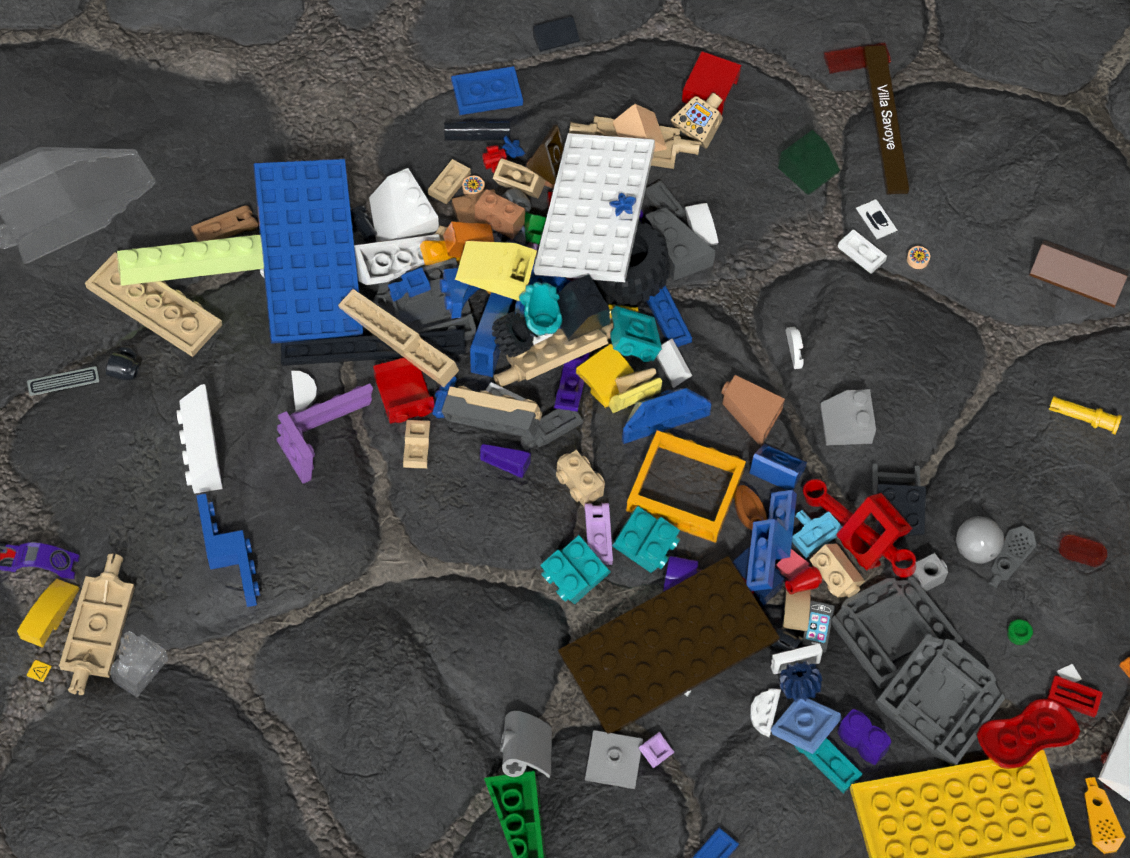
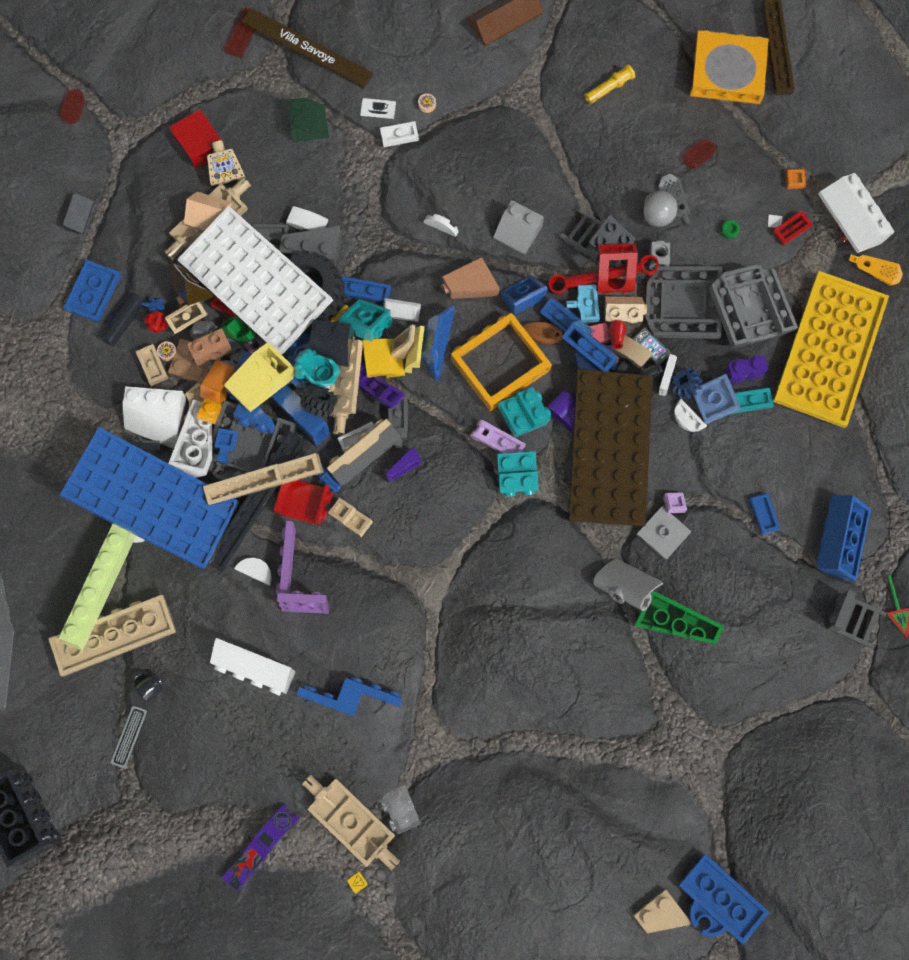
camera: 55 degrees left, 15 degrees up
yellow slope [17,579,79,647] -> none
medium nougat plate [191,206,258,242] -> none
tan brick [556,450,605,507] -> none
blue plant [609,193,636,217] -> none
red plate [977,699,1080,769] -> none

